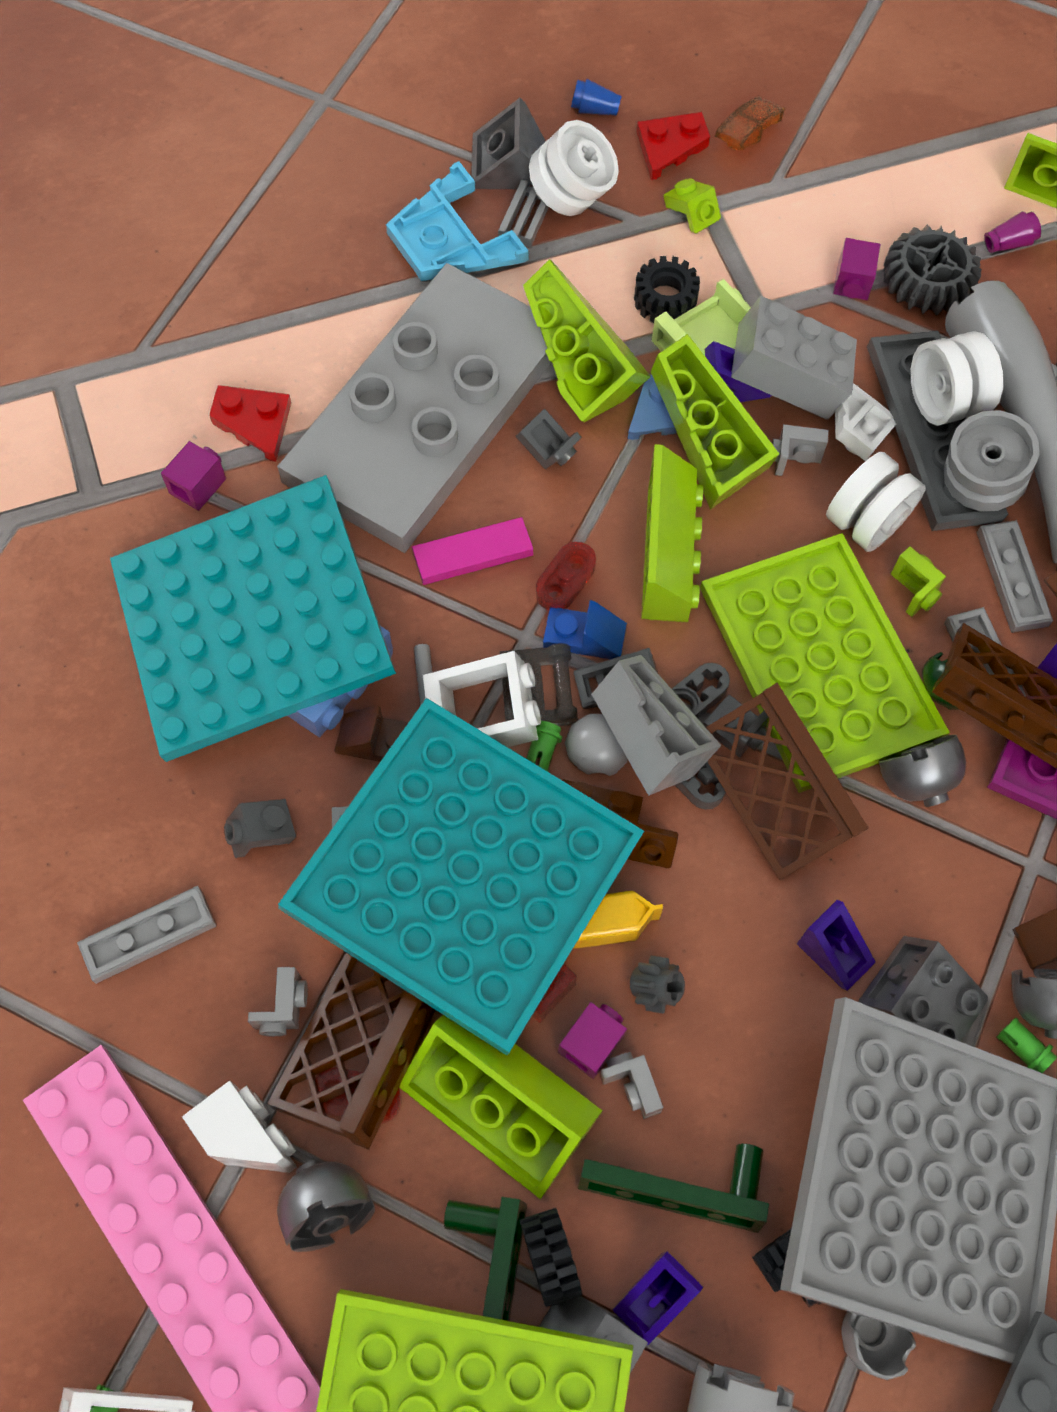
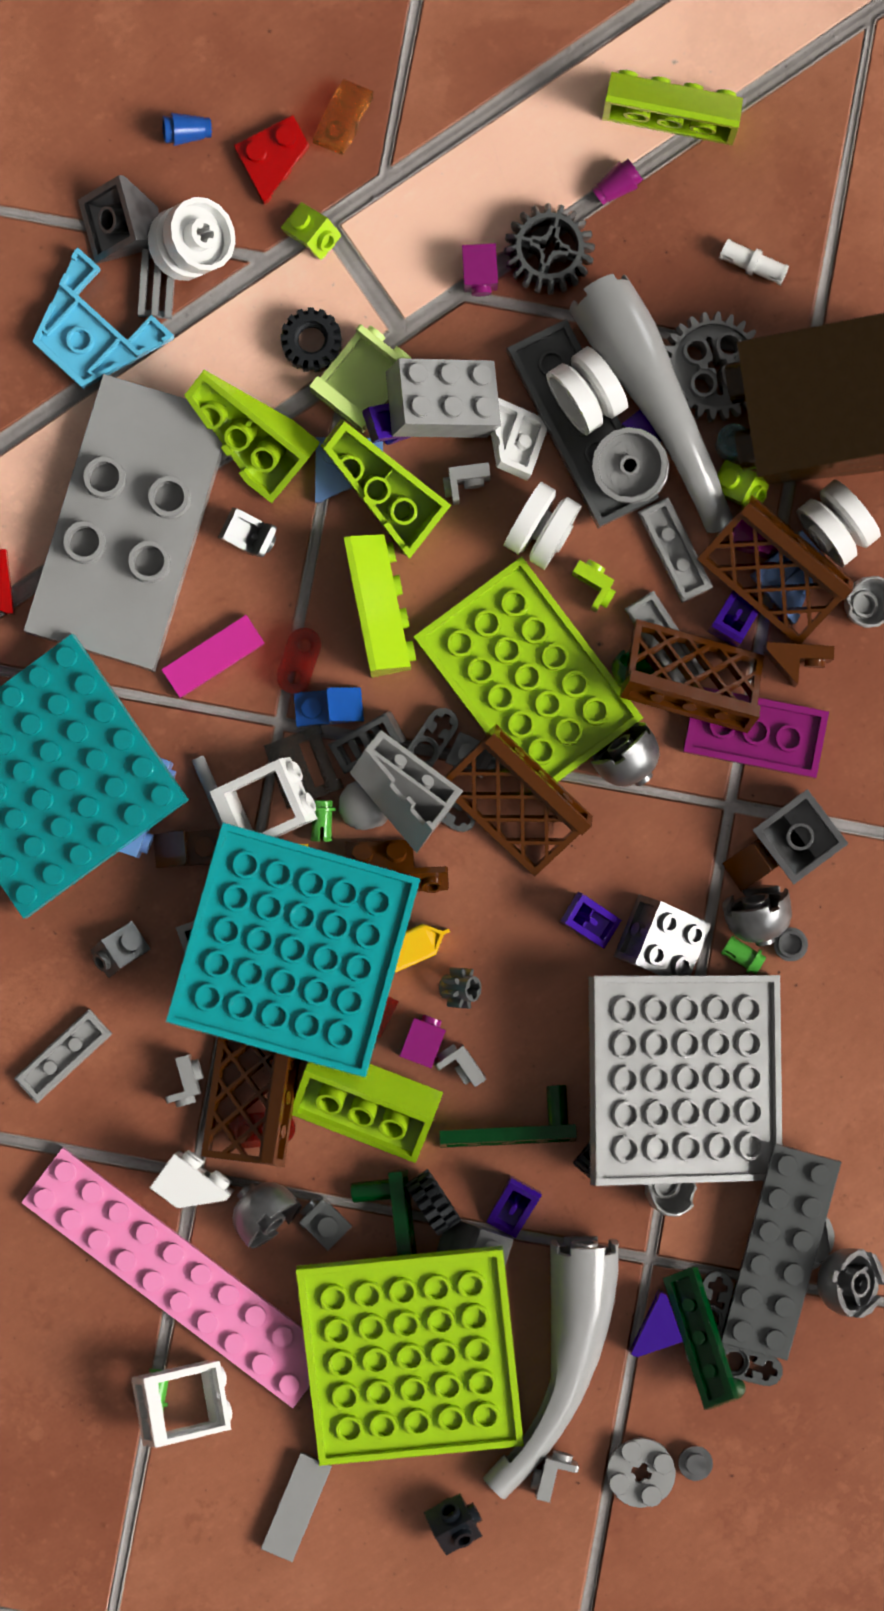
camera: 15 degrees left, 20 degrees up
none -> dark grey bracket [299,1197,352,1251]

